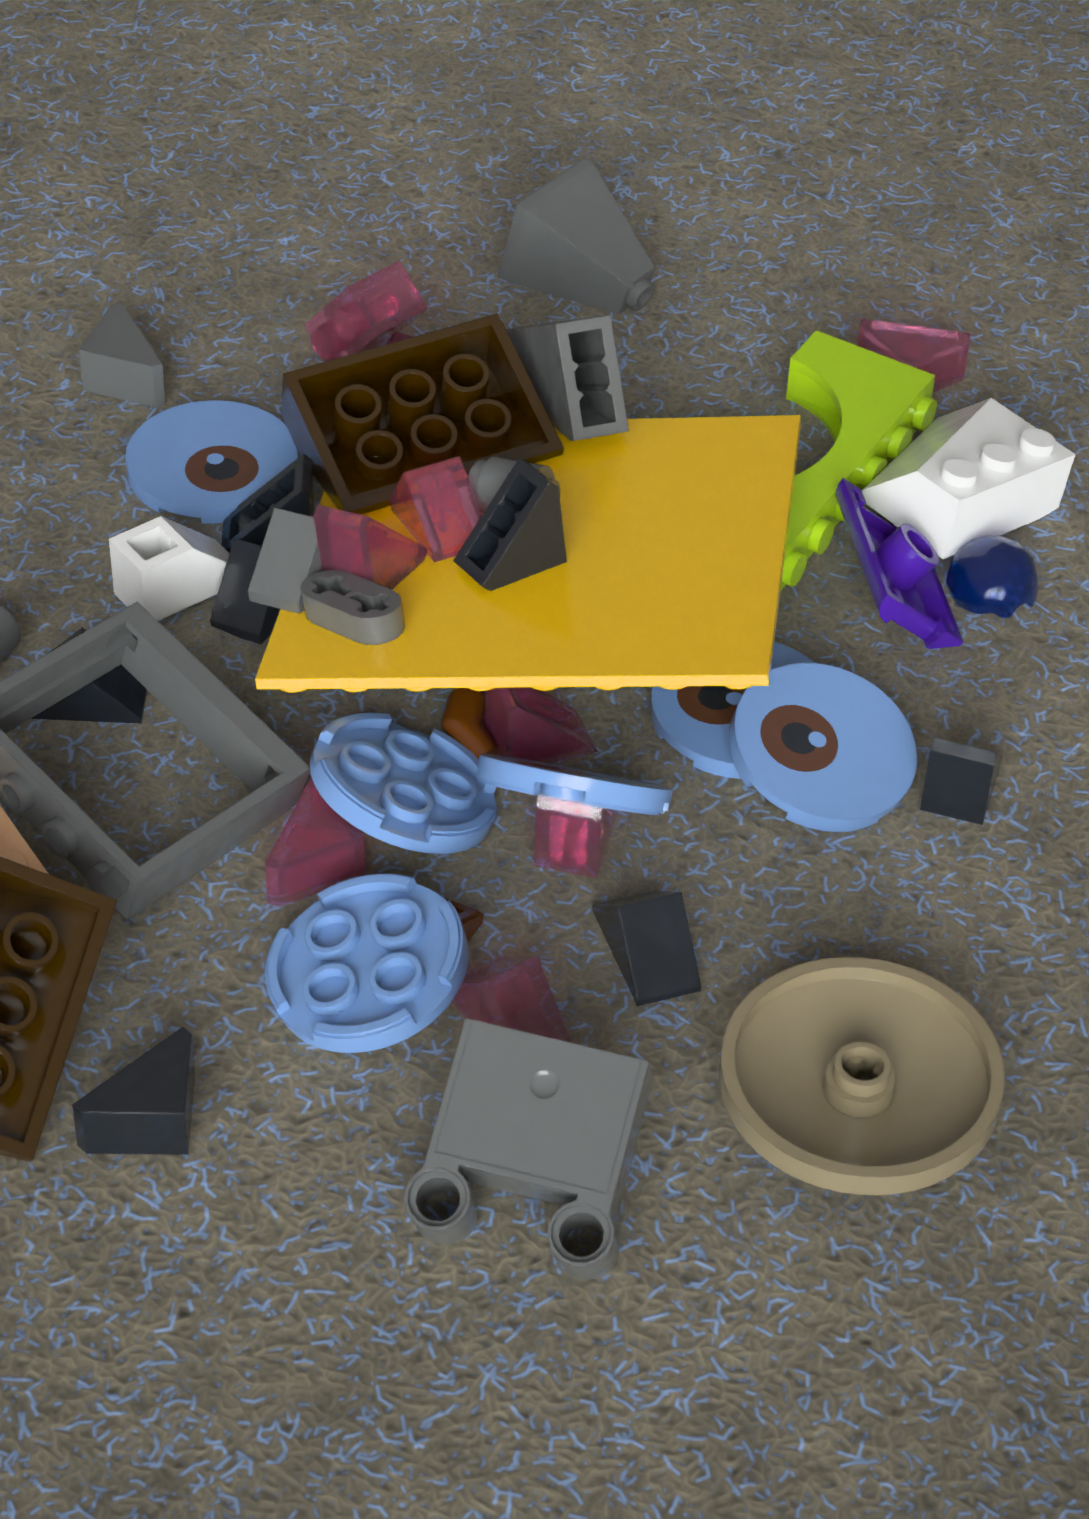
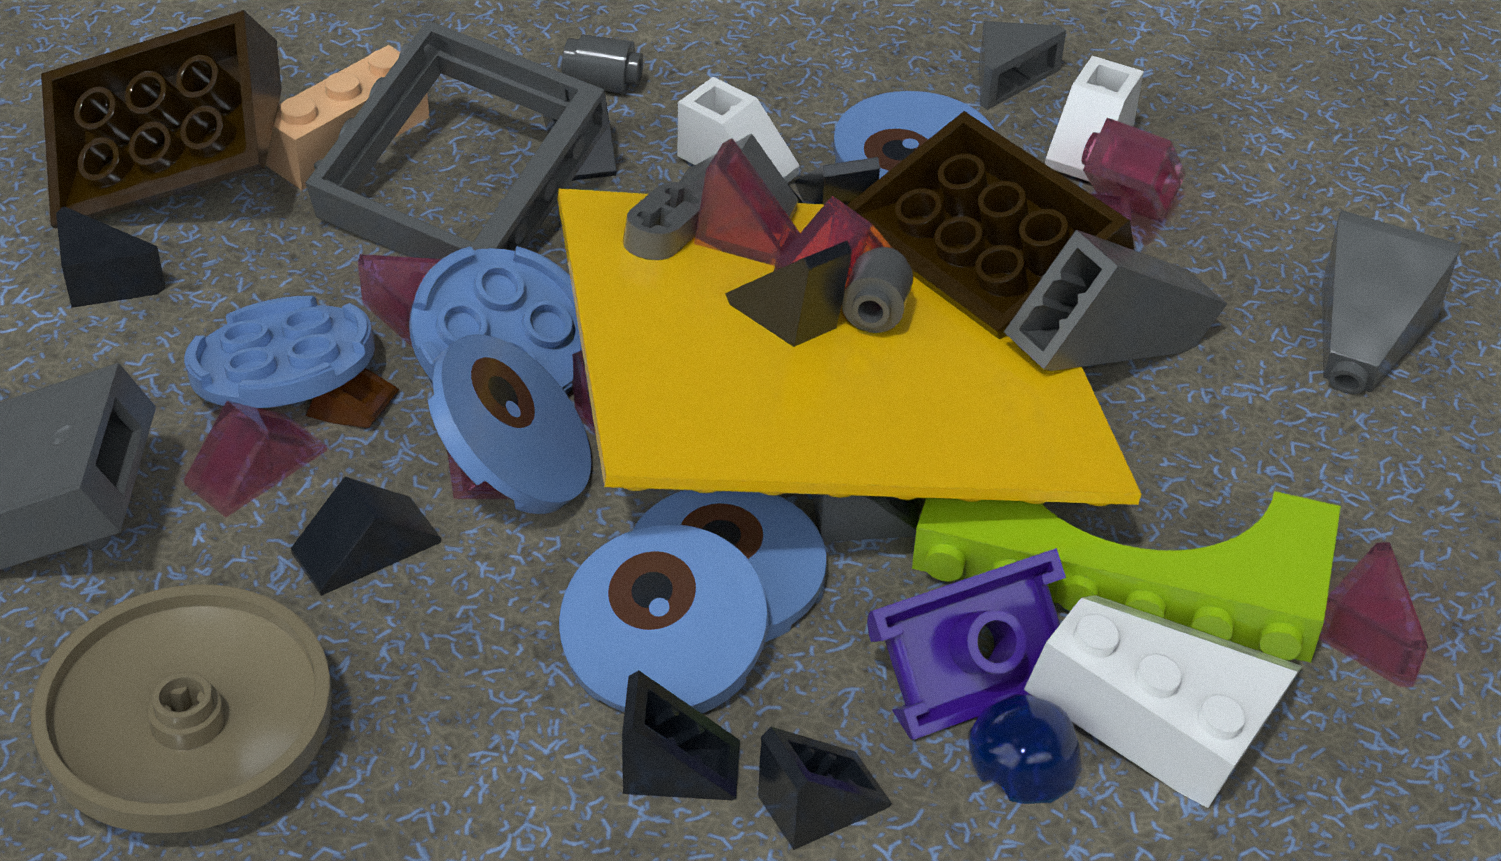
camera: 75 degrees right, 0 degrees up
none -> black slope [758,727,892,850]
none -> white slope [1045,56,1144,183]

